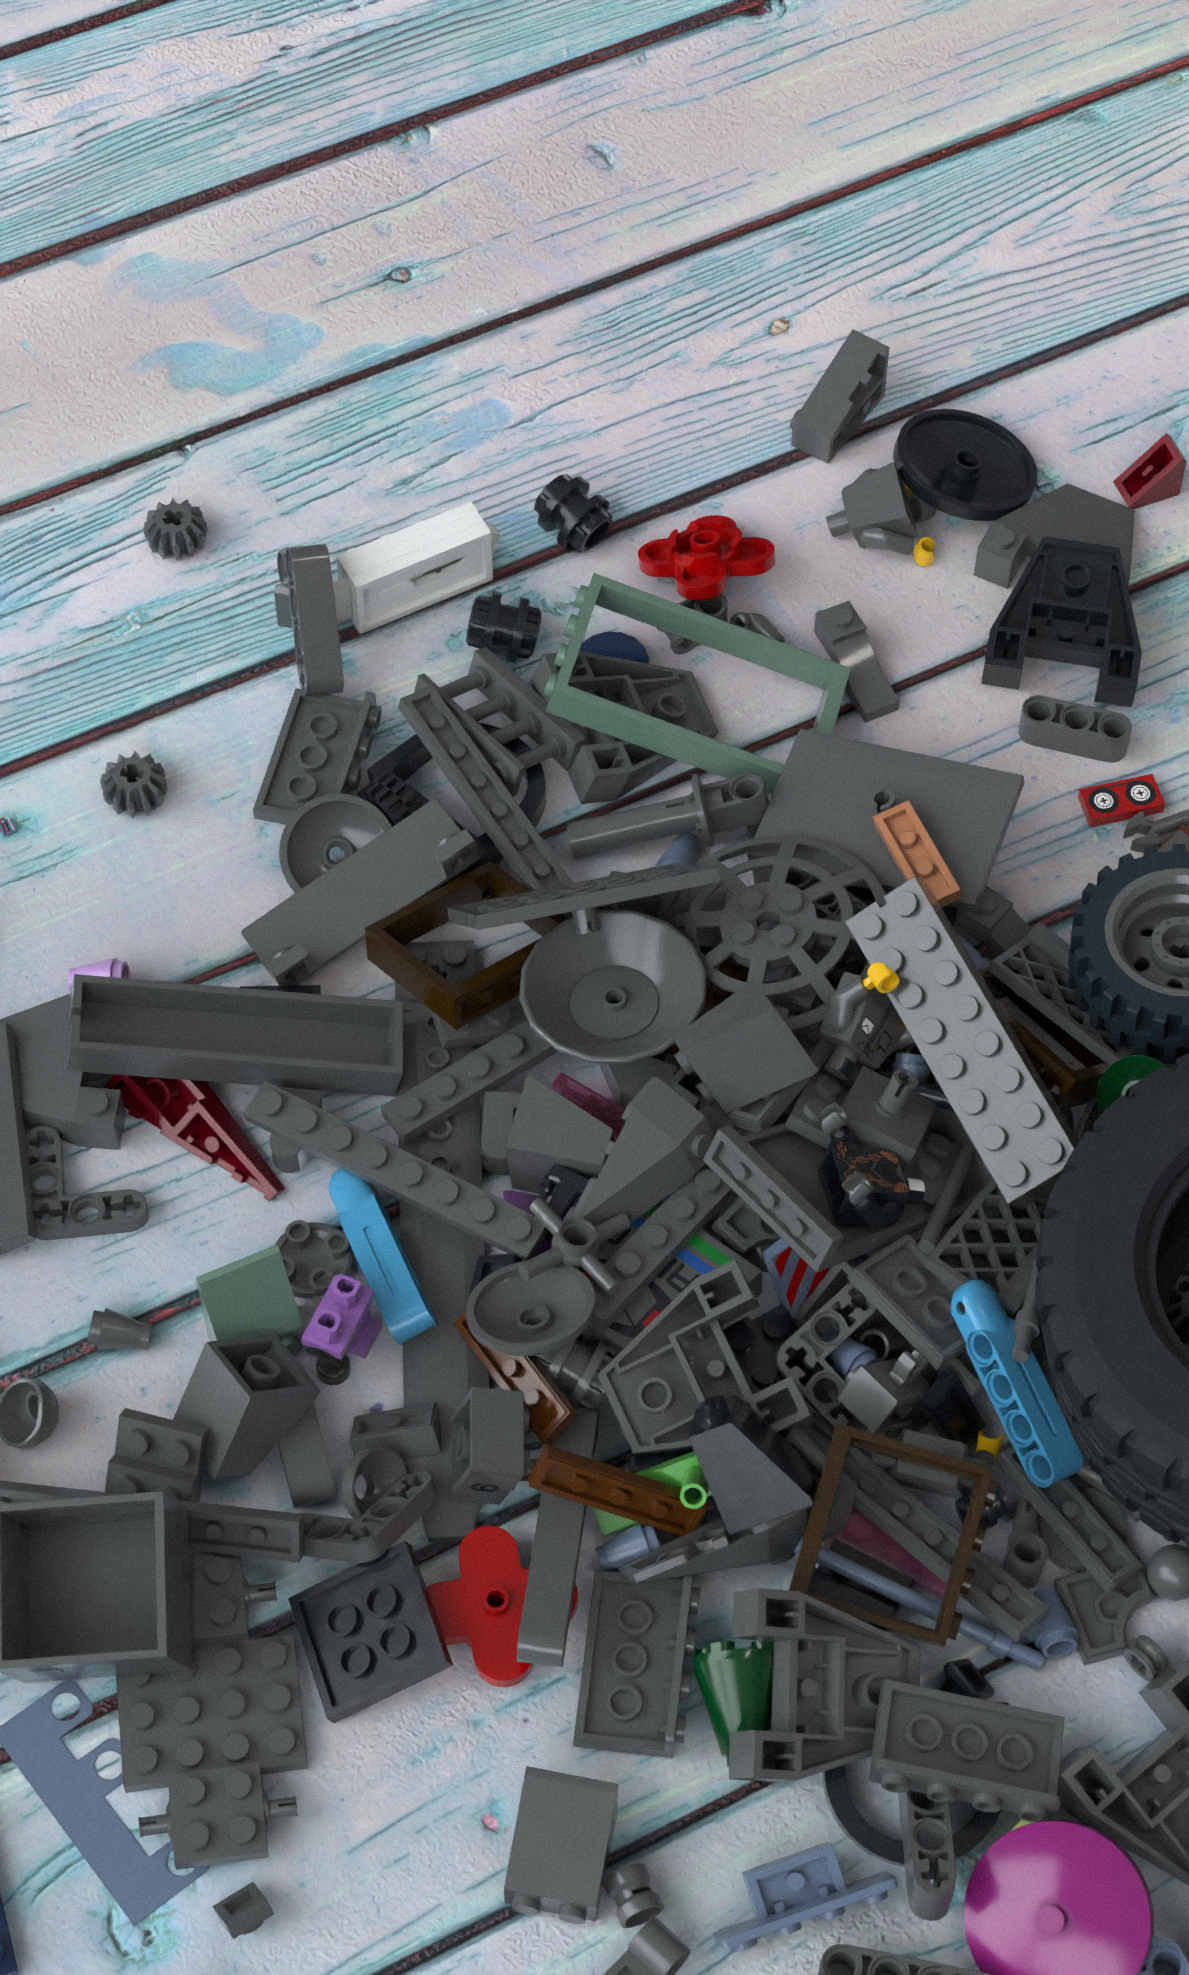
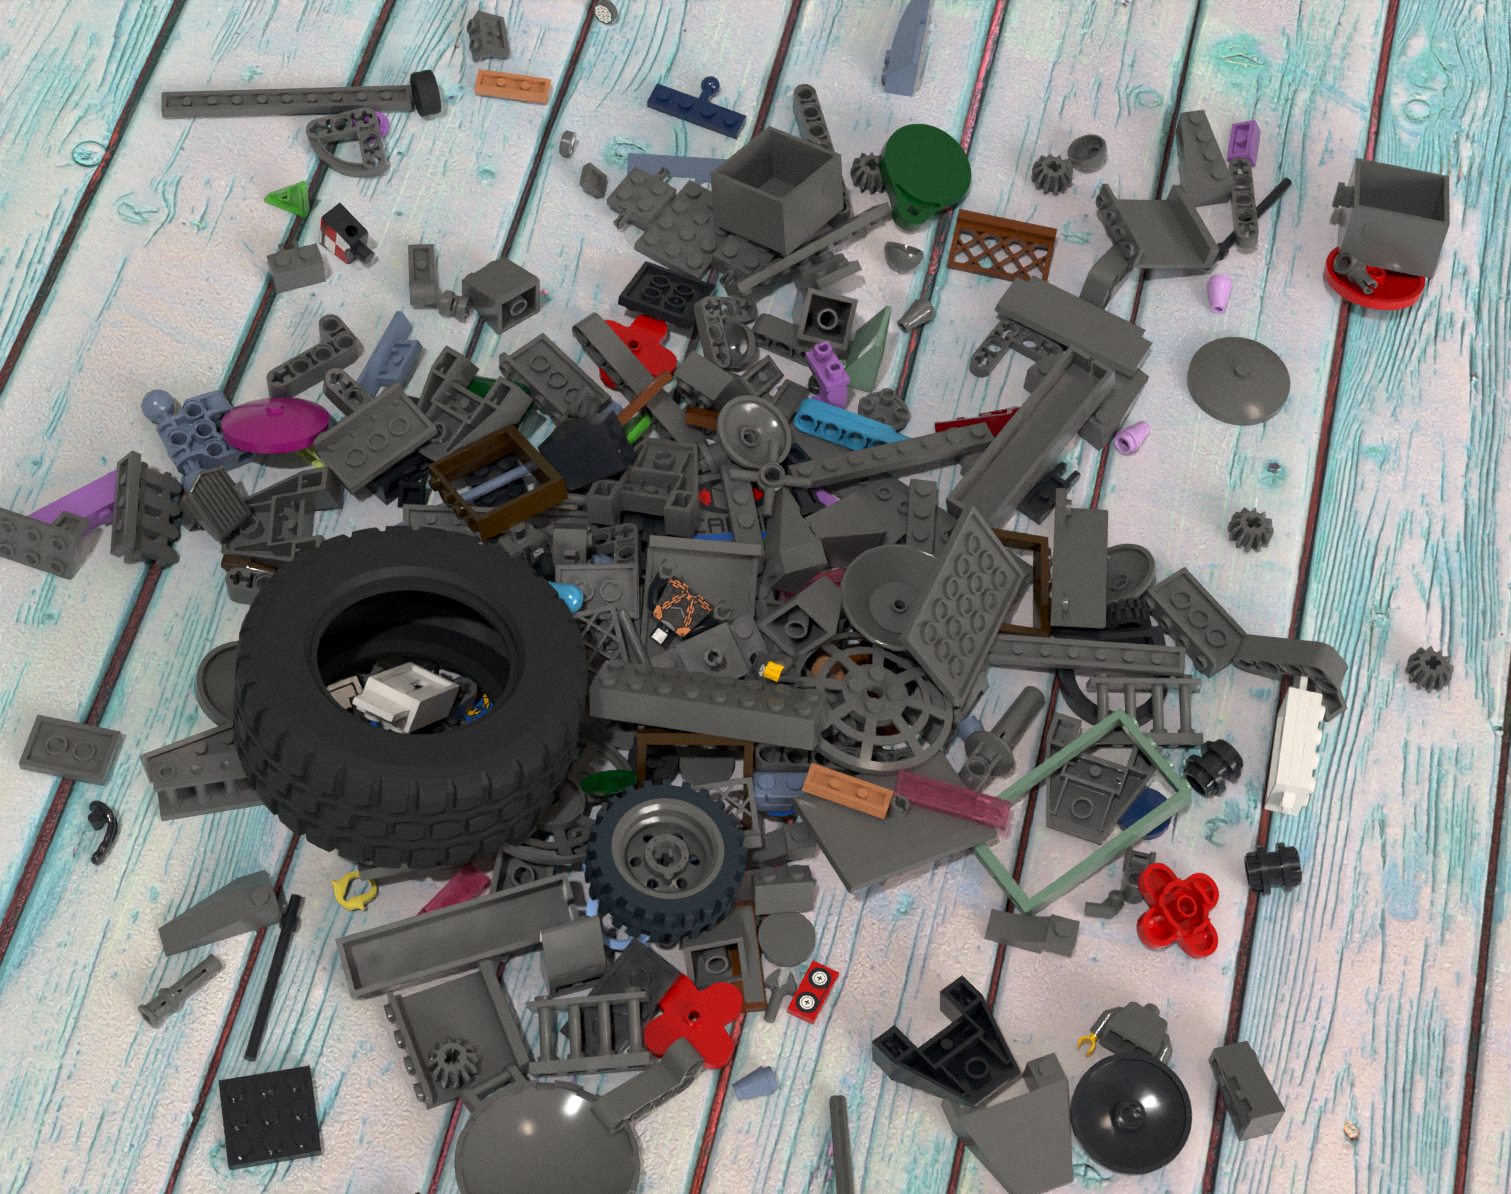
camera: 125 degrees right, 0 degrees up
dark grey beam [1018,695,1132,763] -> none
none -> dark grey brick [751,864,813,915]
none -> dark grey tile [758,912,815,967]
none -> dark grey tile [770,379,809,423]
none -> clear pink plate [893,770,1011,830]

